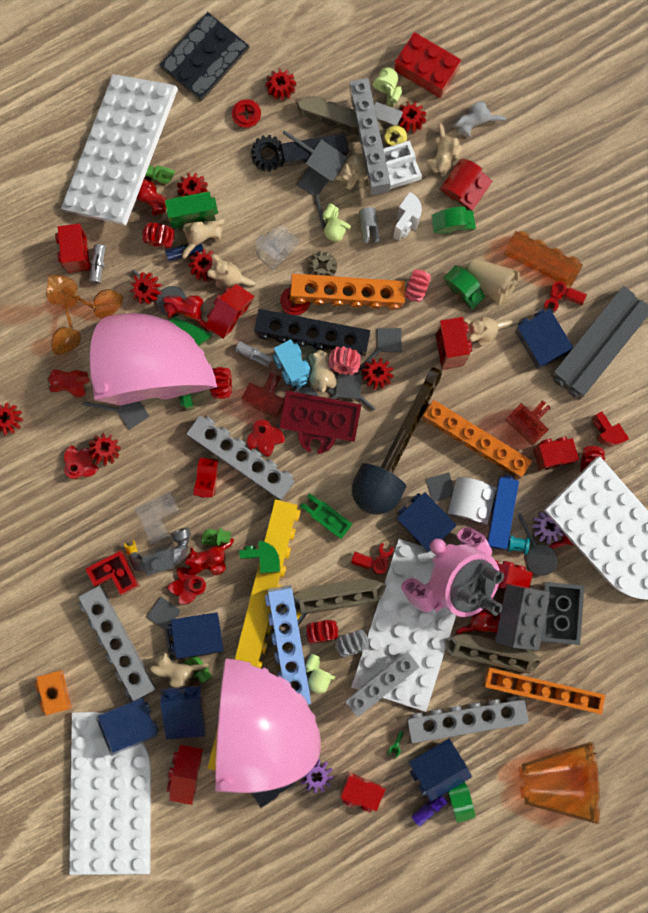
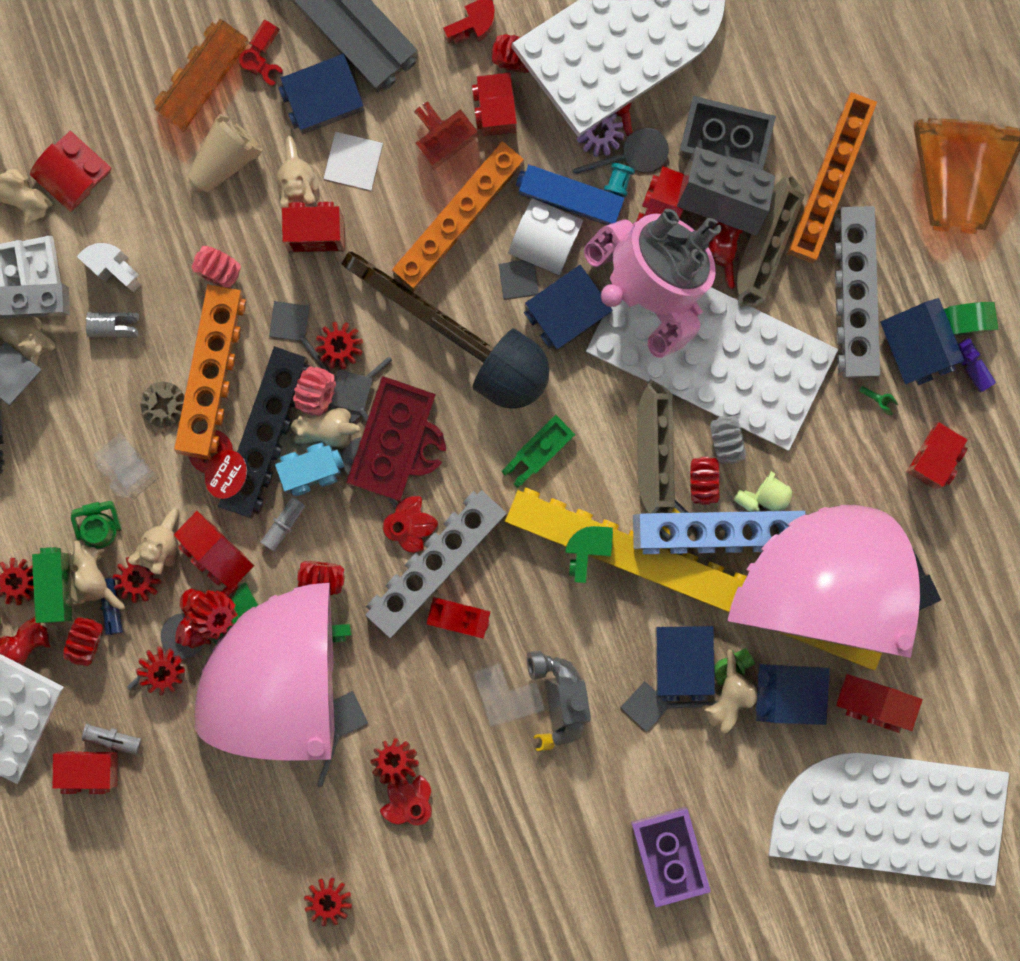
camera: 80 degrees left, 5 degrees up
orange brick [35,670,72,716] -> none
clear orange plant [46,275,123,355] -> none
red animal [47,369,90,398] -> none
light grey brick [78,586,157,701] -> none
red brick [85,551,141,595] -> none
dark blue brick [96,698,159,756] -> none
red plate [167,567,206,605] -> none
red animal [185,538,234,576] -> none
bright green piece [202,528,231,546] -> none
clear red brick [241,372,284,419] -> none
dark grey piece [297,167,329,229] -> none
medium lavender gear [301,759,334,794] -> none
yellowish green piece [323,203,351,242] -> none
light grey brick [345,651,420,717] -> none
red bar [351,543,394,575] -> none
green brick [431,207,476,234] -> none
green brick [442,265,486,309] -> none
none -> green piece [71,501,122,549]
none -> red gear [187,590,238,639]
none -> red sticker [205,450,247,499]
none -> white sticker [324,132,383,190]
none -> medium lavender brick [631,807,711,907]

